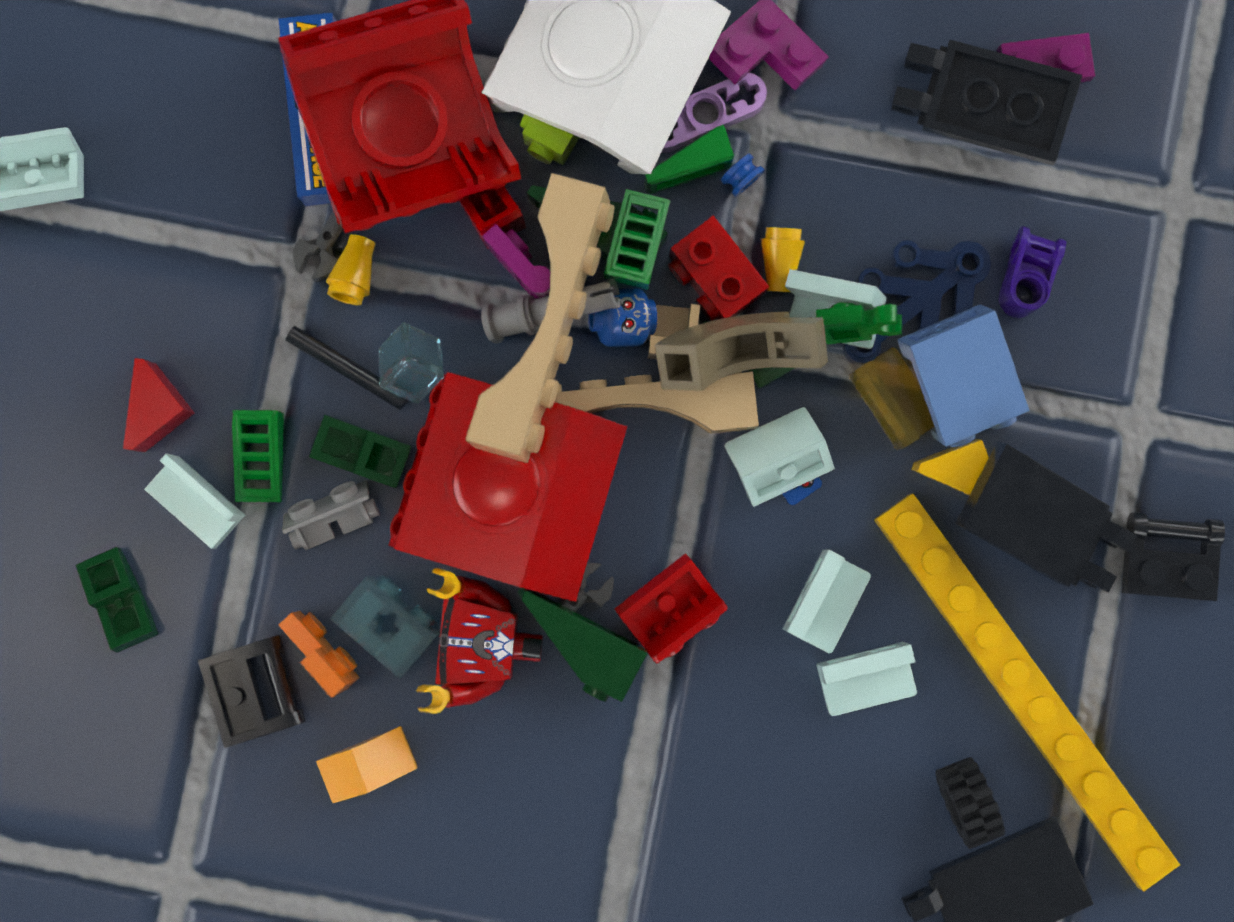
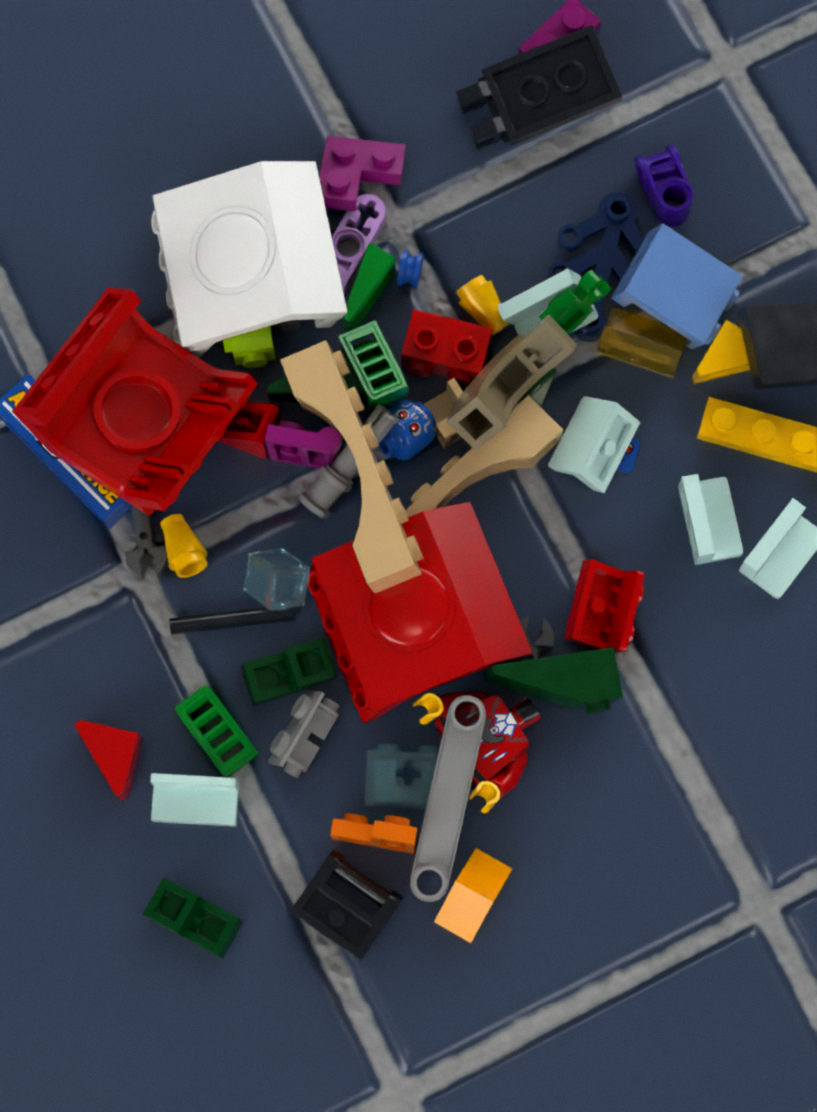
camera: 30 degrees left, 10 degrees down
none -> light grey piece [410,695,486,902]

